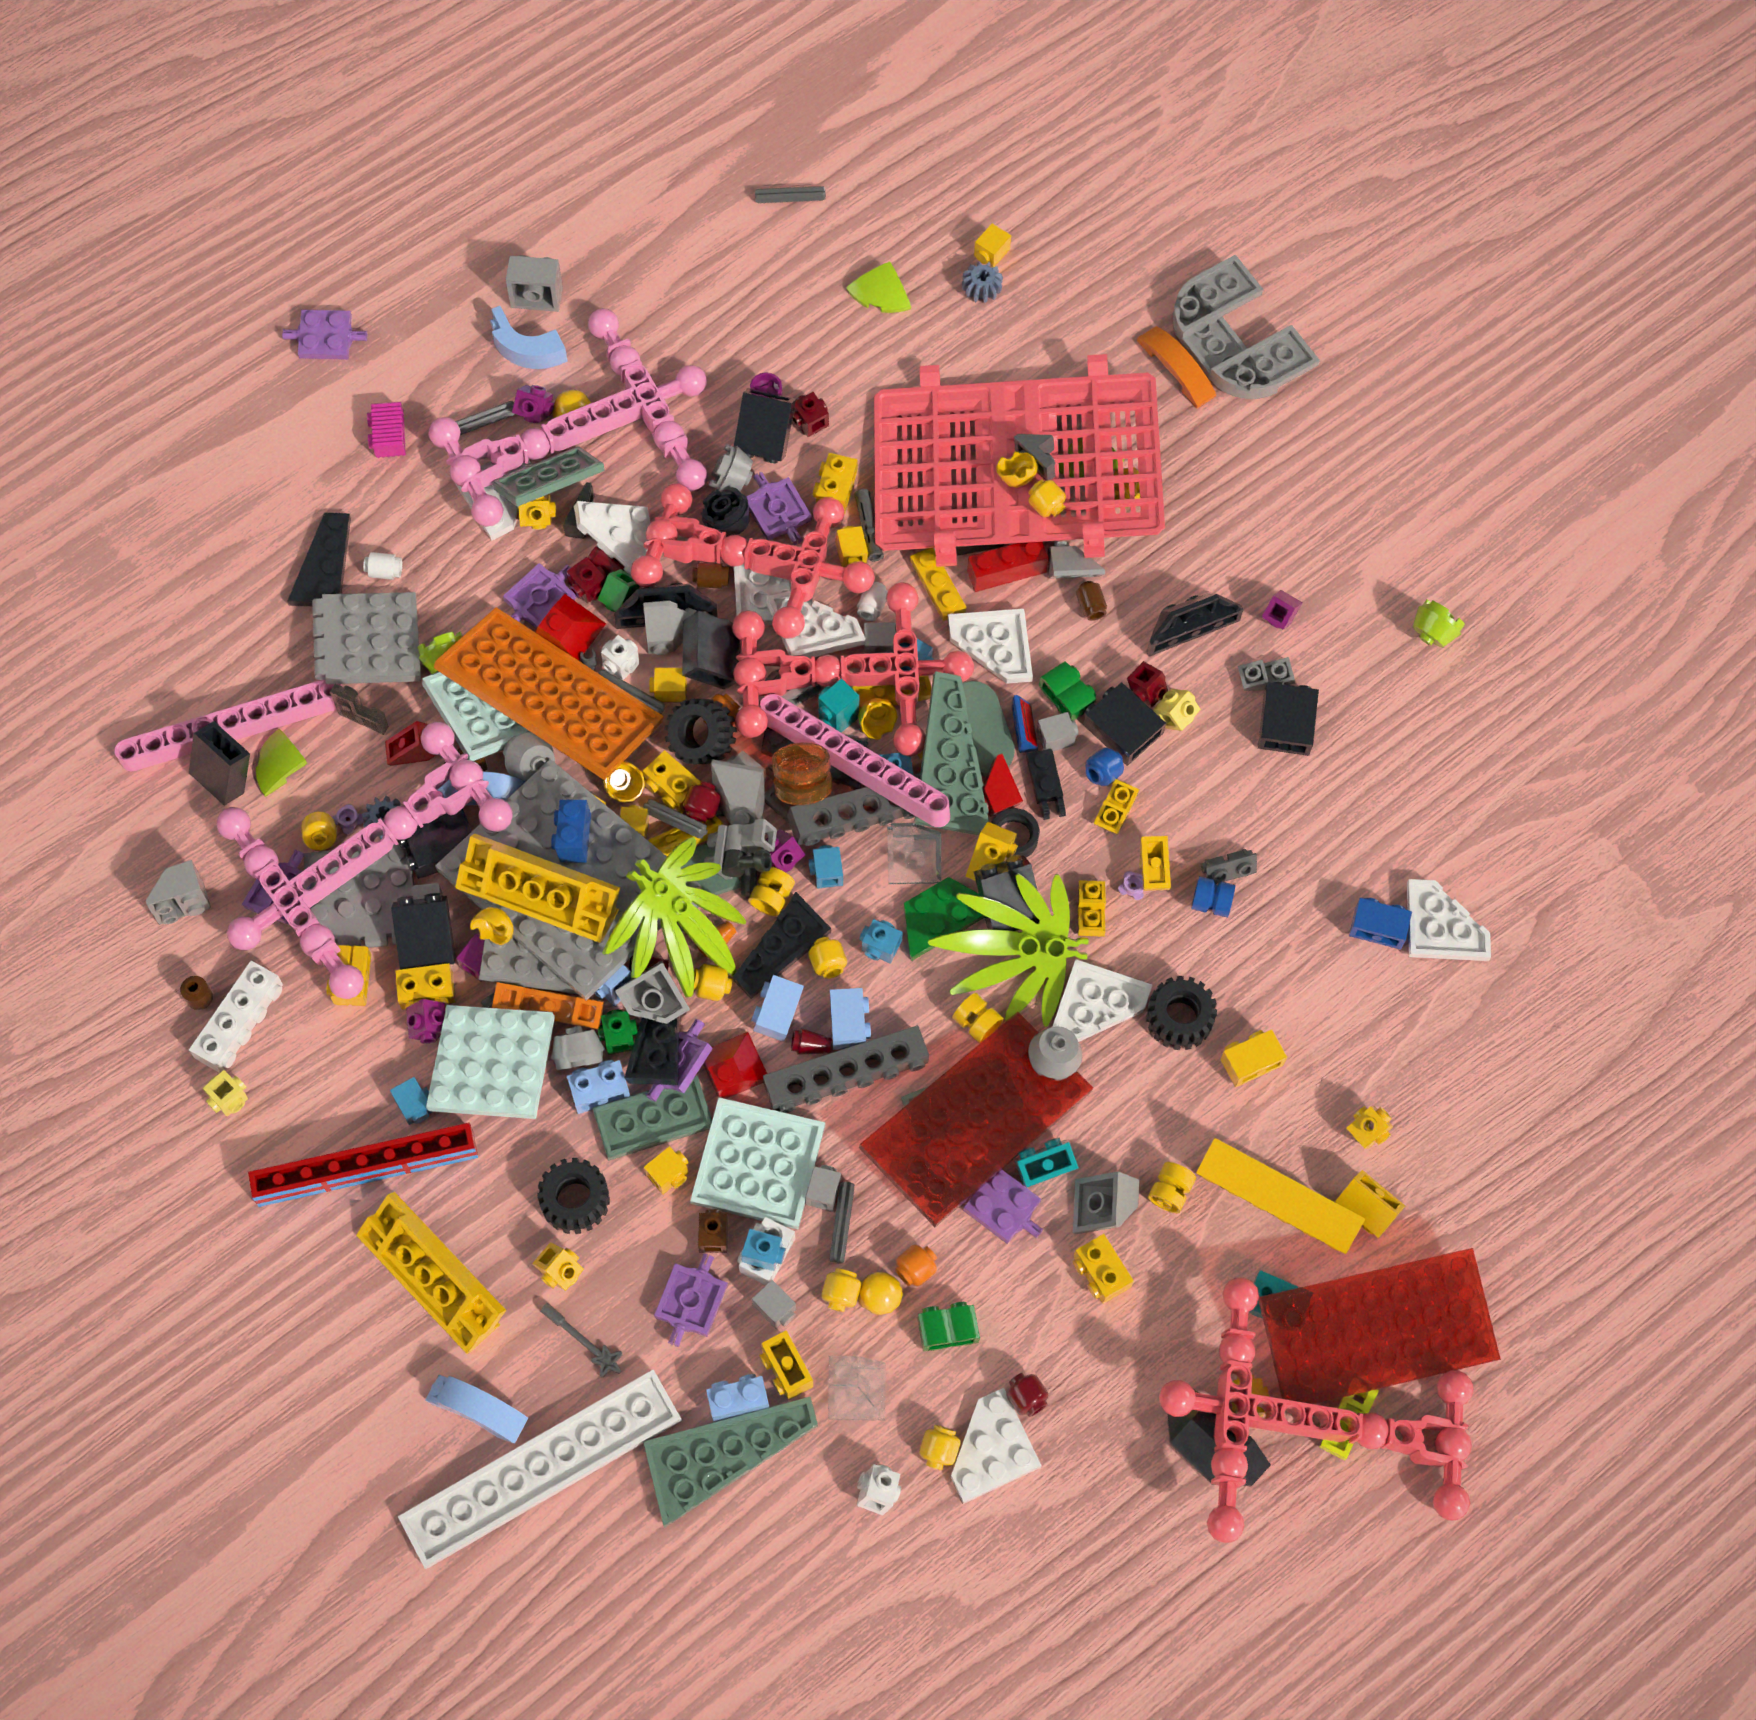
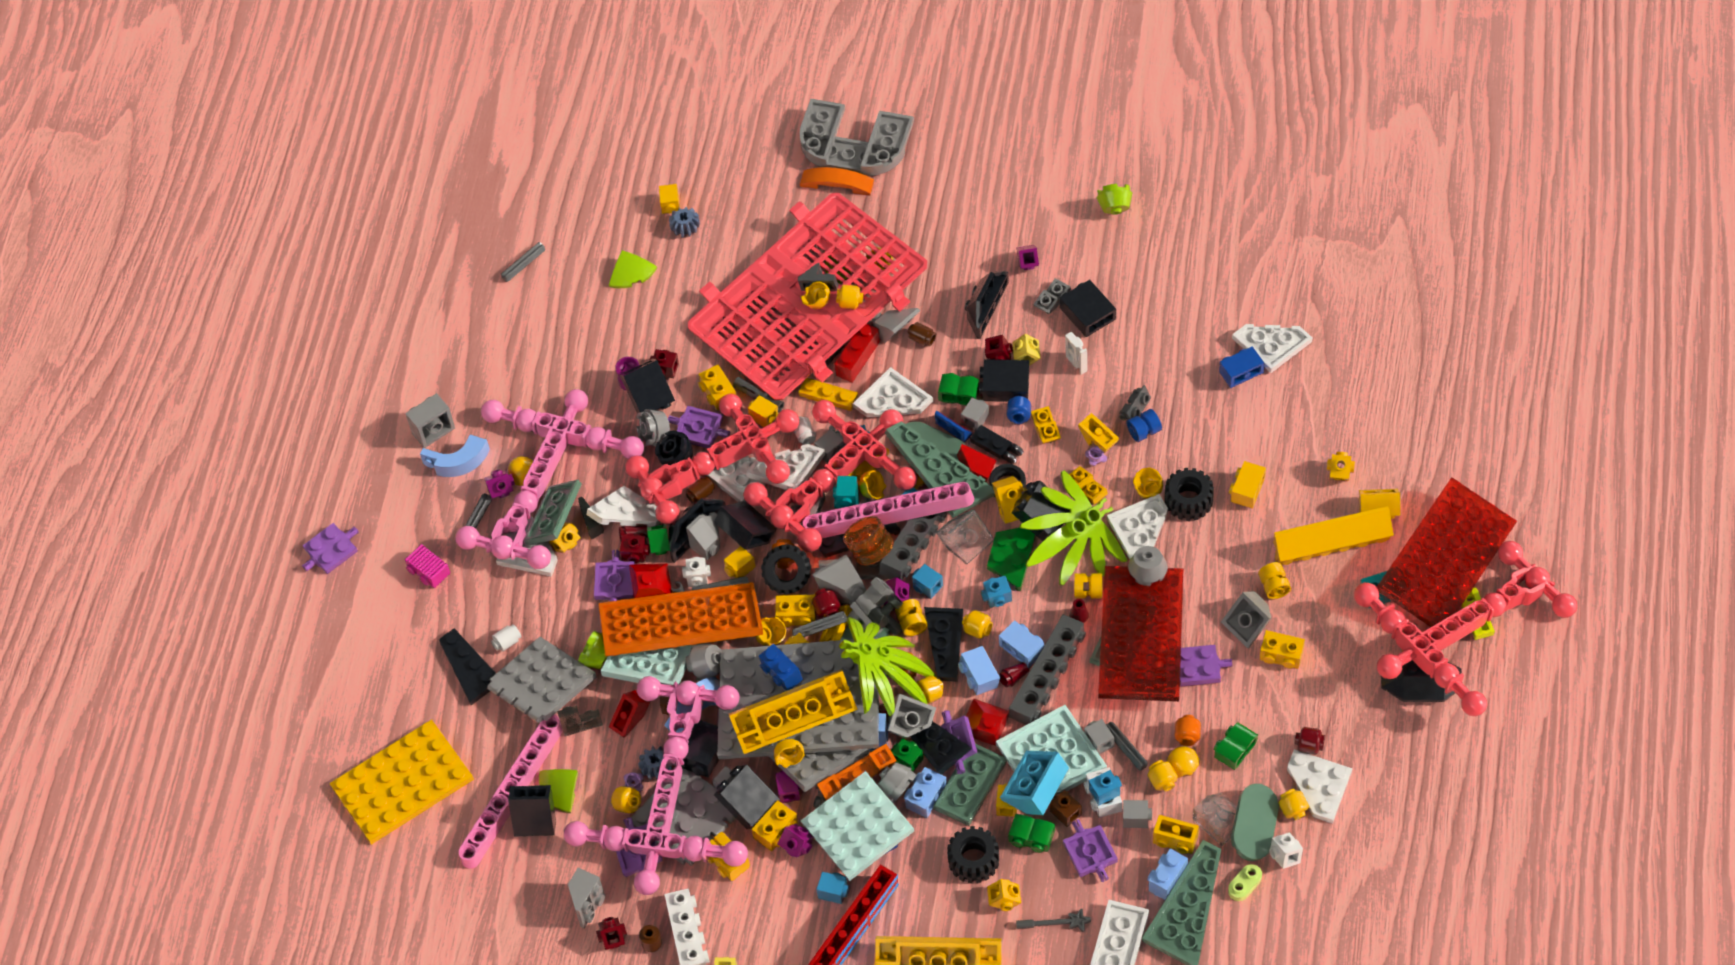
camera: 35 degrees left, 10 degrees down
teal brick [1014,1137,1079,1187] -> none
none -> yellow plate [329,719,474,845]
none -> dark red brick [596,917,627,950]
none -> medium azure slope [1000,750,1069,815]
none -> green brick [1008,814,1055,853]
none -> white plate [1065,332,1087,375]
none -> dark red cone [1069,599,1089,623]
none -> yellow hair [1133,467,1164,499]
none -> yellowish green plate [1228,864,1262,901]
none -> sand green tile [1231,784,1279,861]

